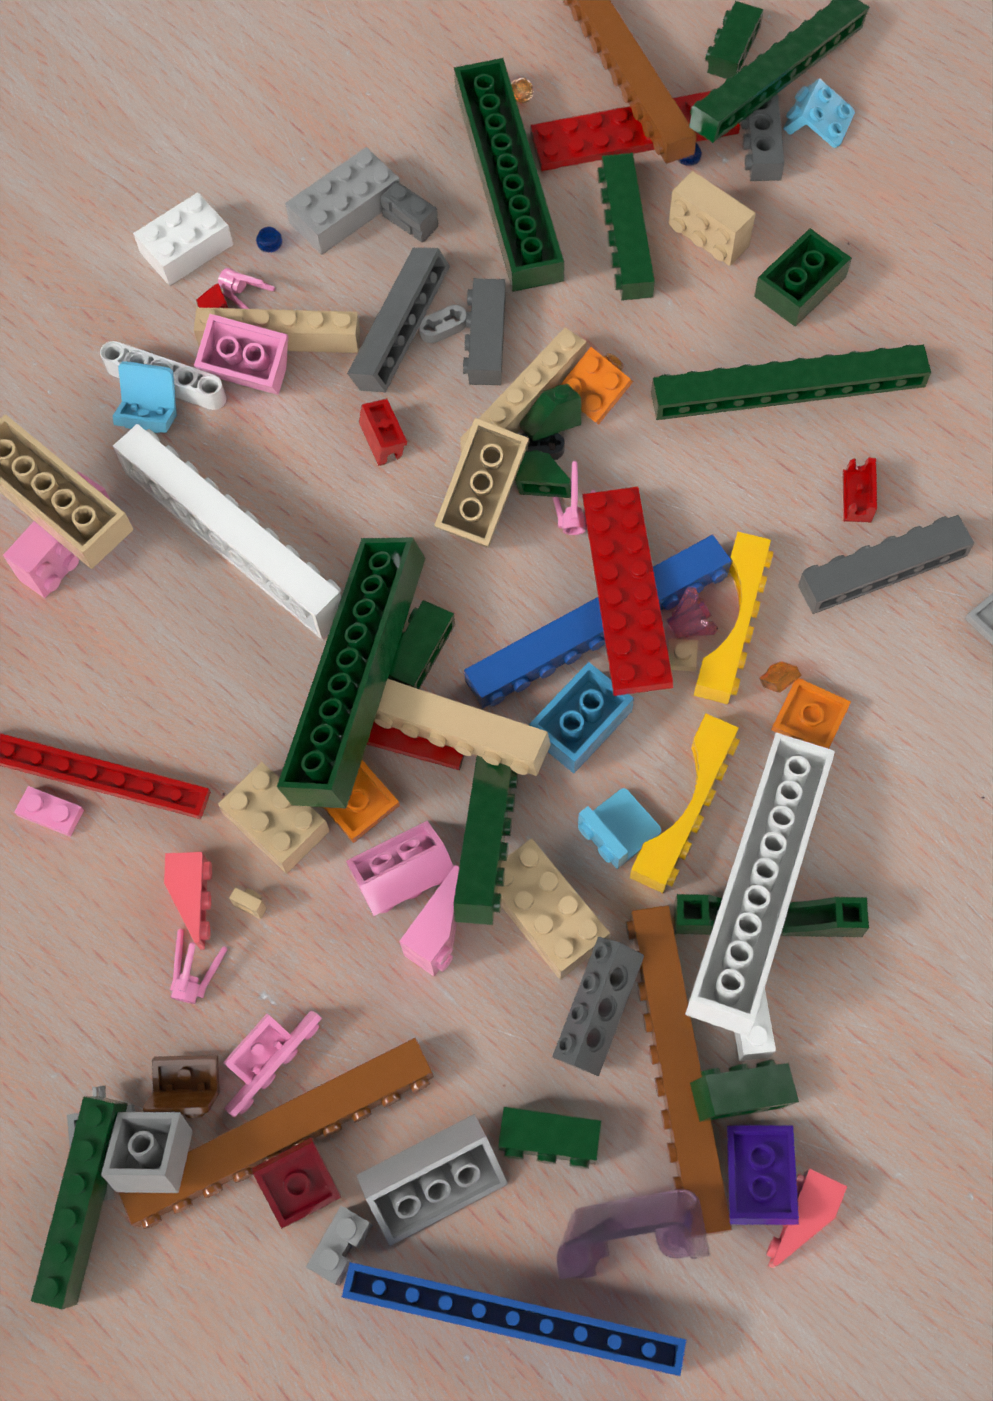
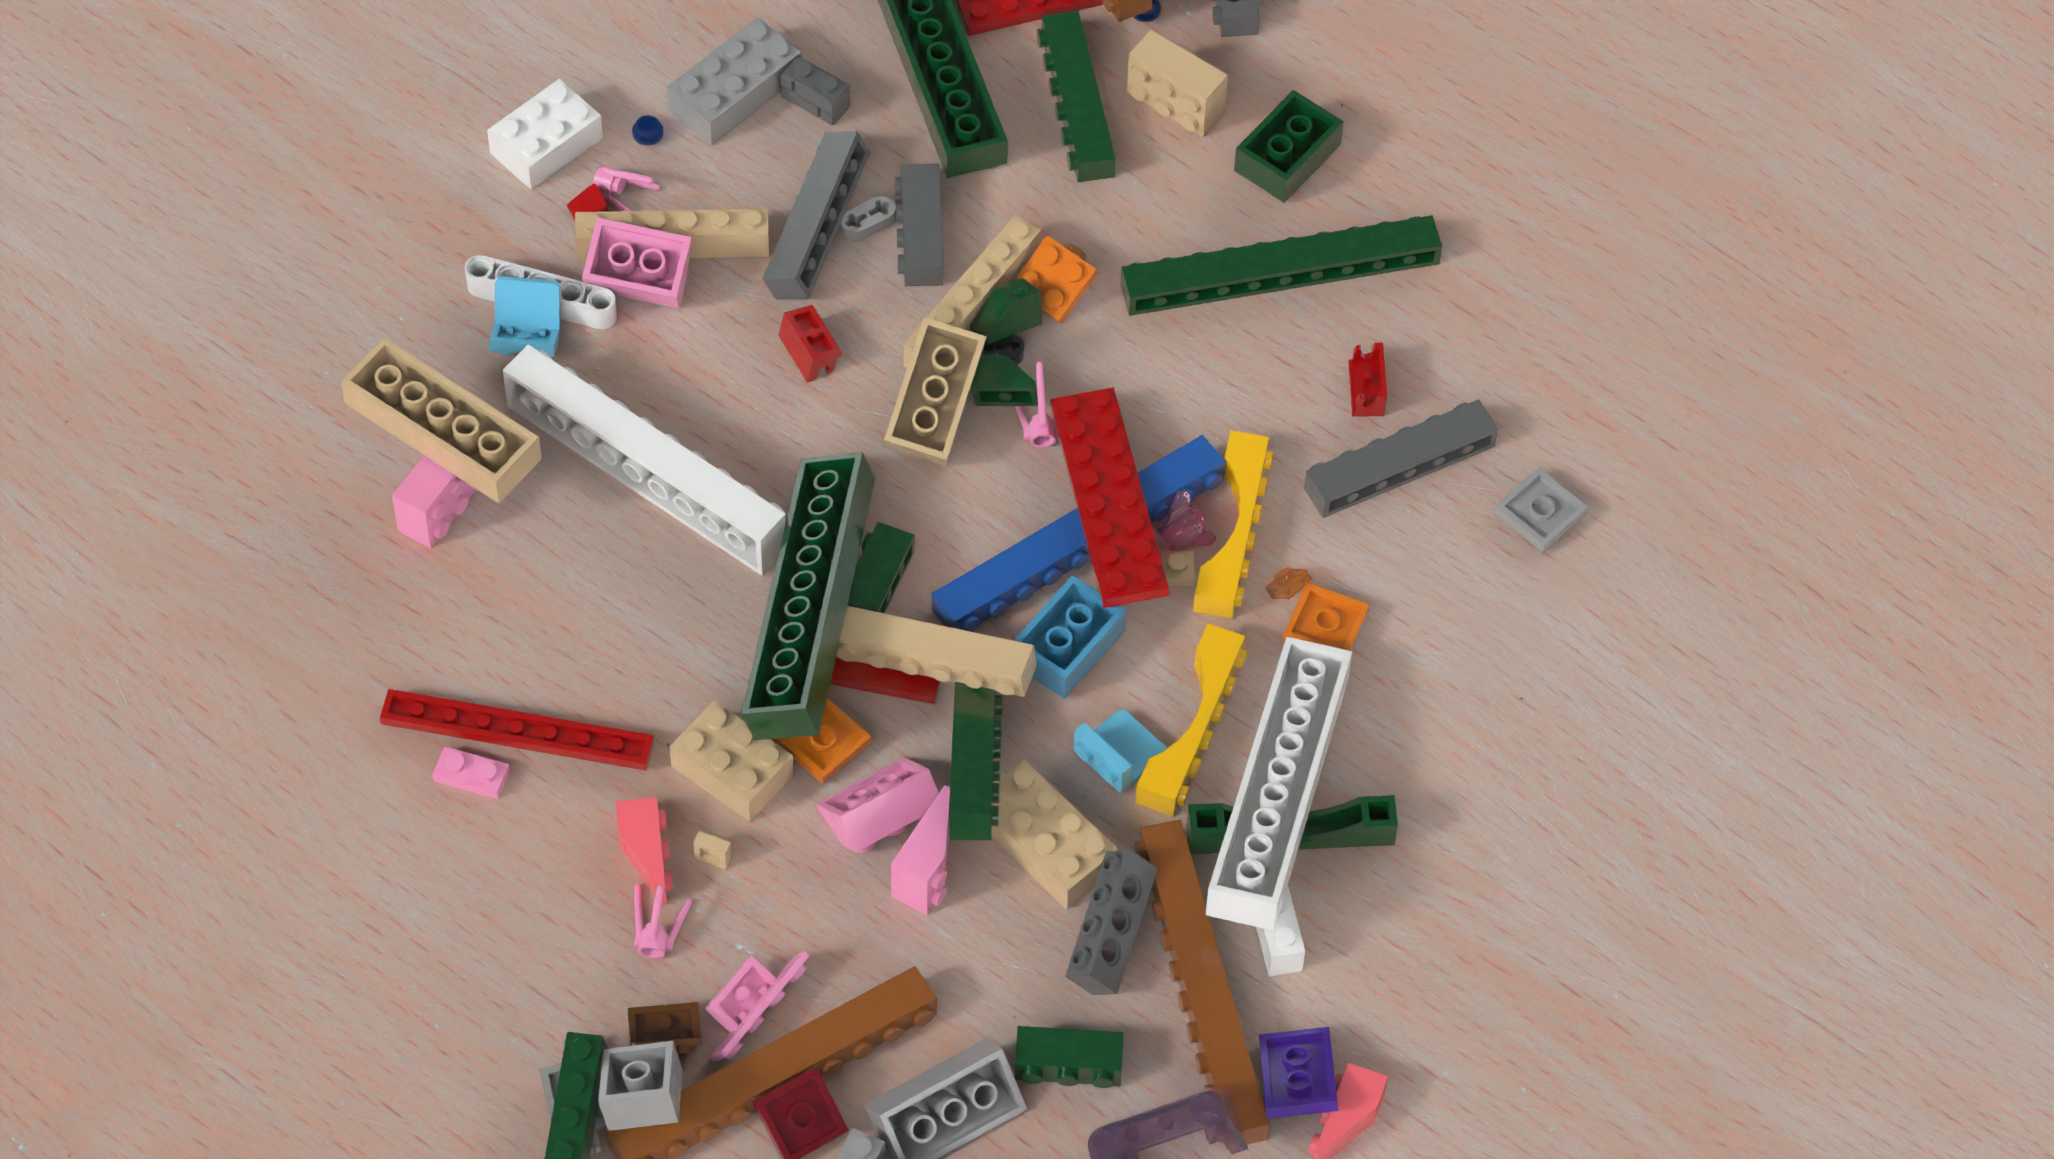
camera: 10 degrees left, 10 degrees down
dark green brick [690,1060,799,1122] -> none

